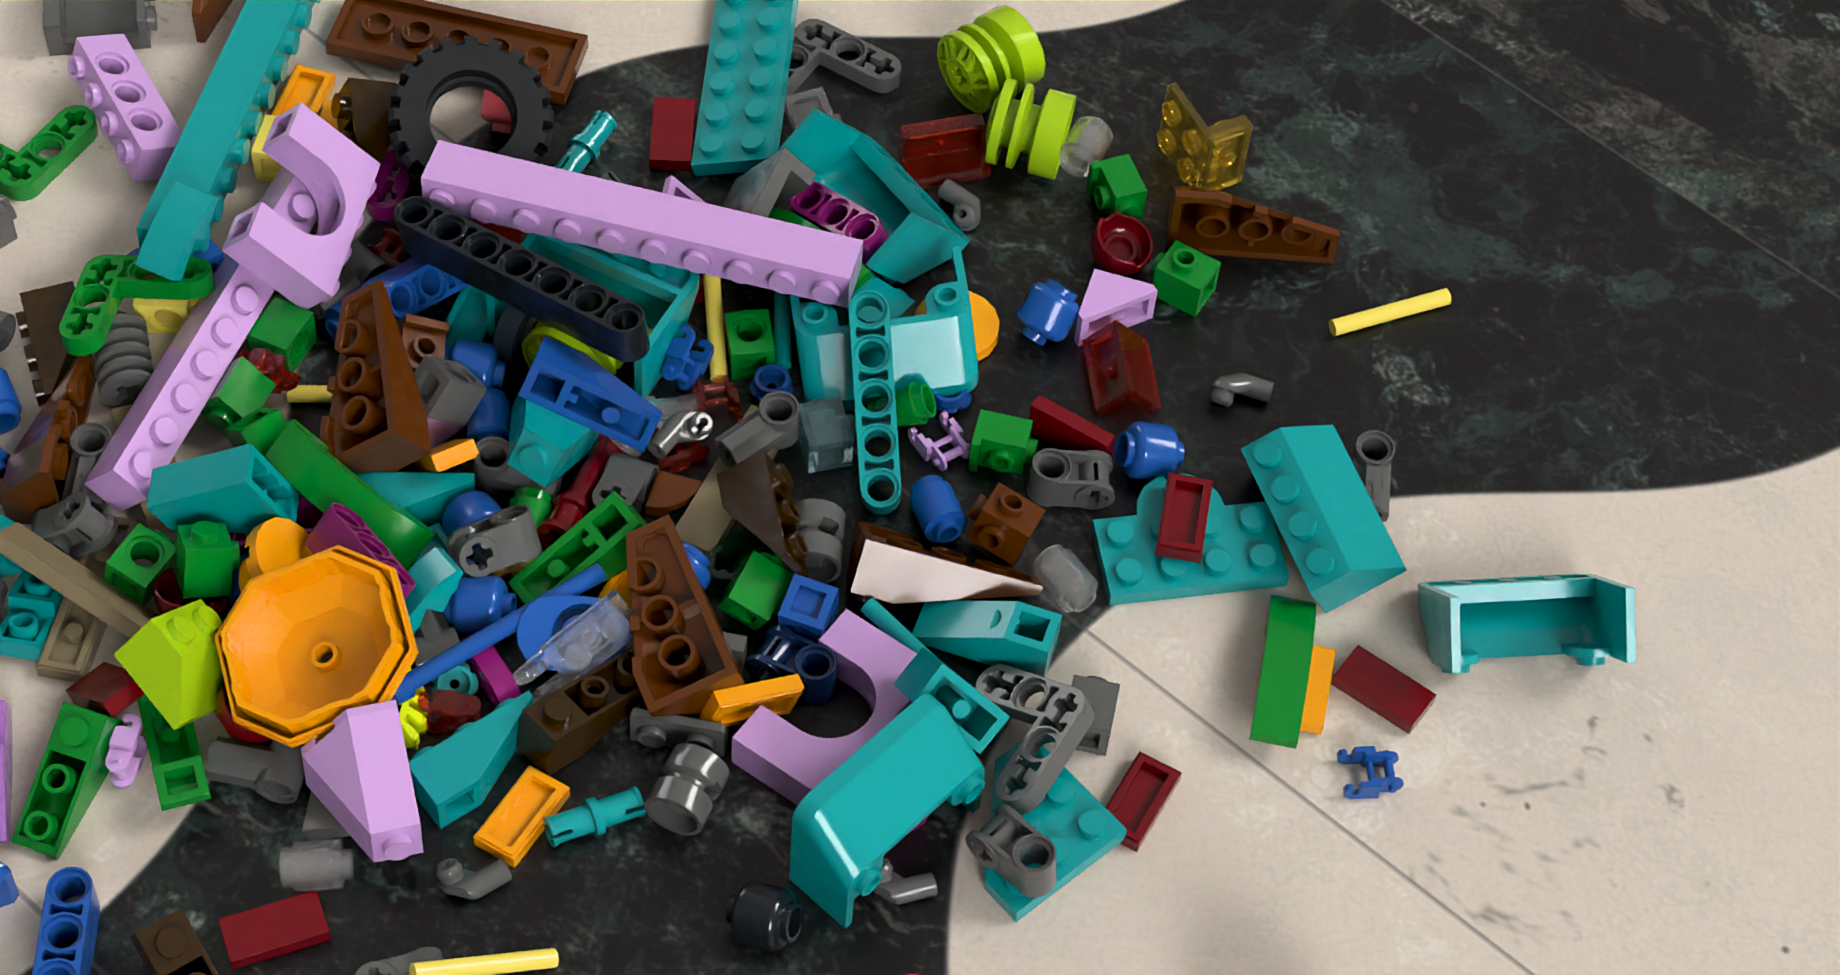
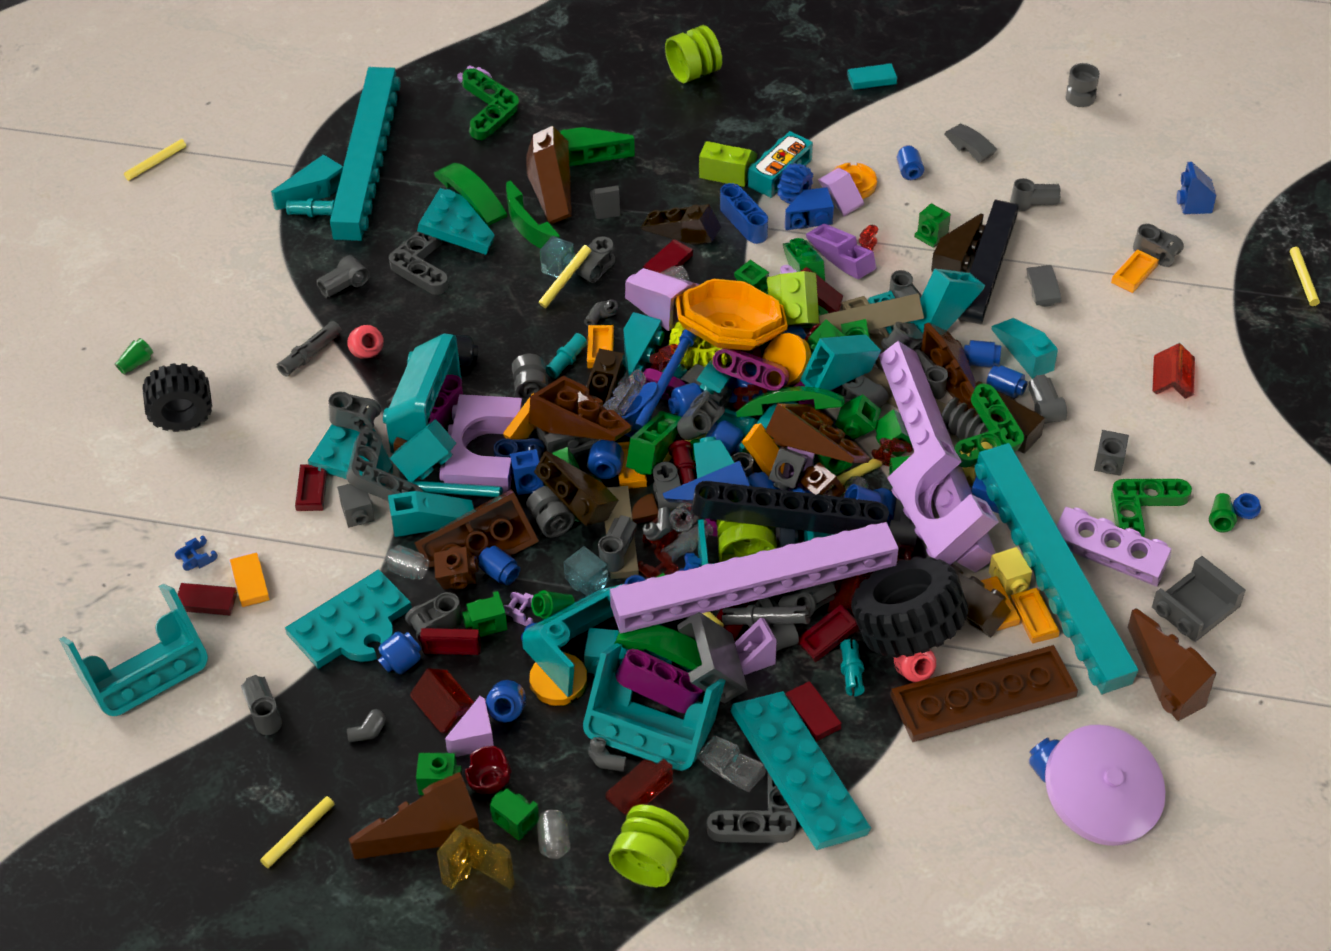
camera: 155 degrees right, 5 degrees down
teal slope [135,181,219,281] -> none
teal beam [849,290,901,515] -> none
lime wheel [985,78,1077,180] -> none
dark red tile [1155,472,1213,563] -> none
teal slope [1241,424,1407,613] -> none
green slope [1249,594,1316,749] -> none

